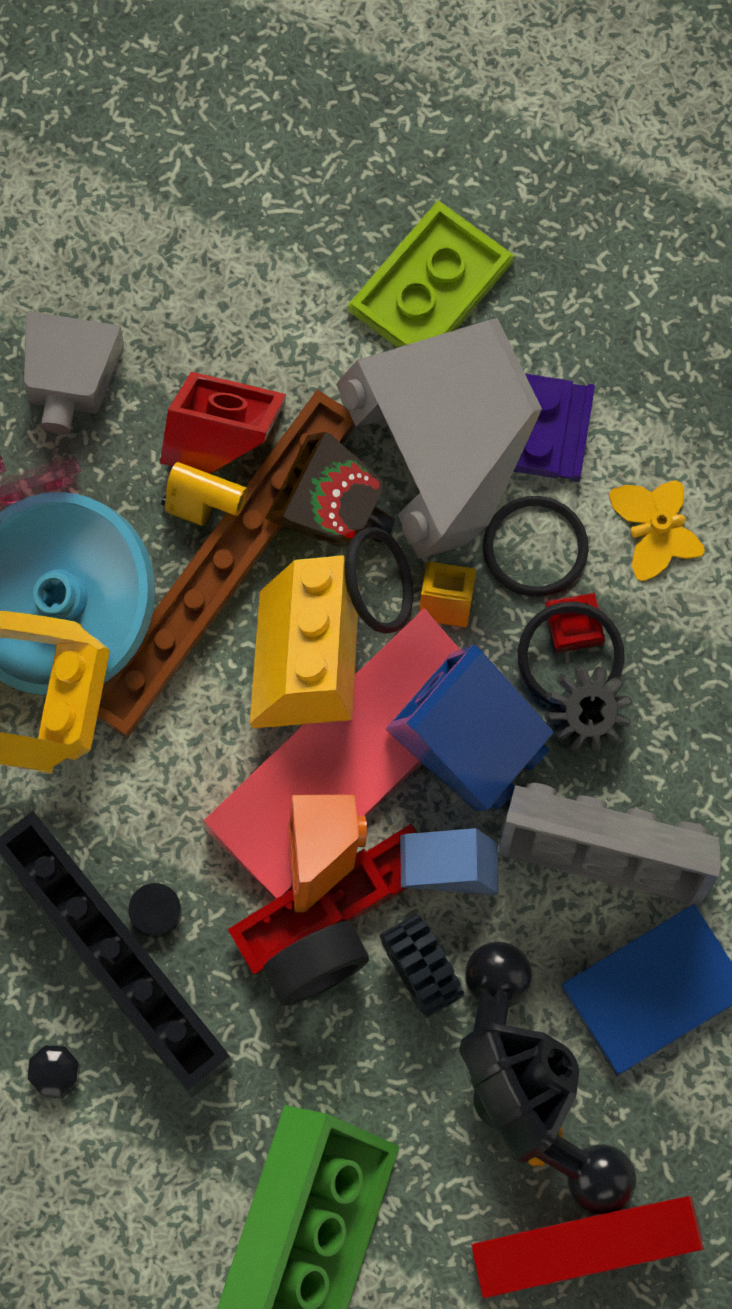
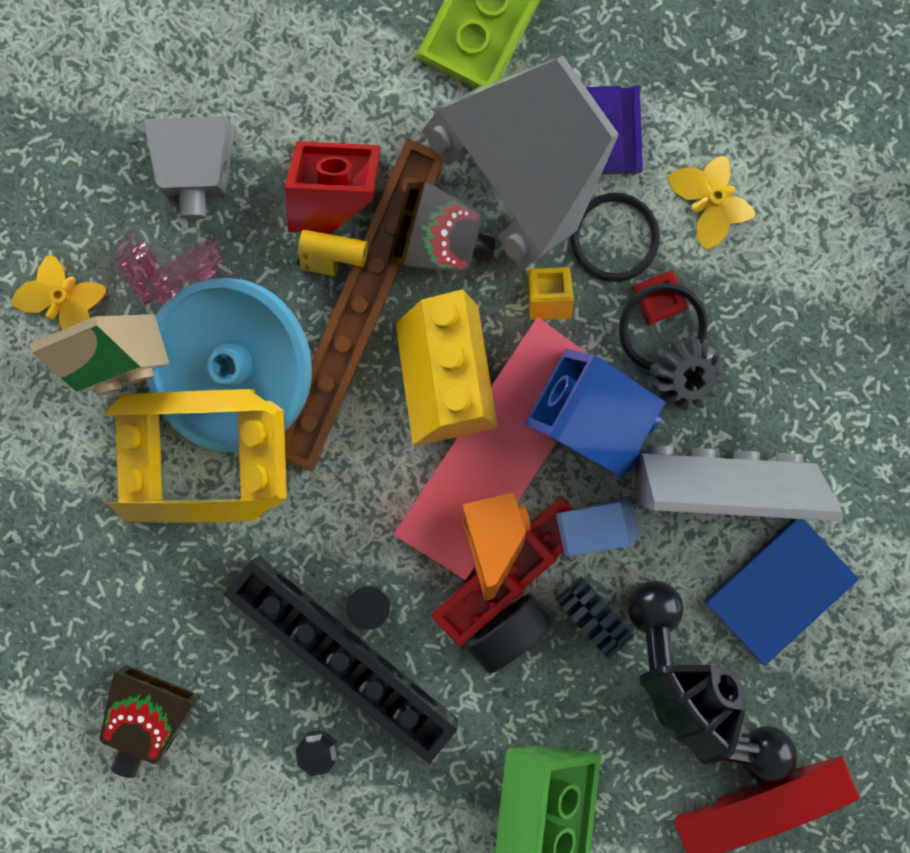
camera: 10 degrees left, 15 degrees up
black tyre [345,528,413,634] -> none

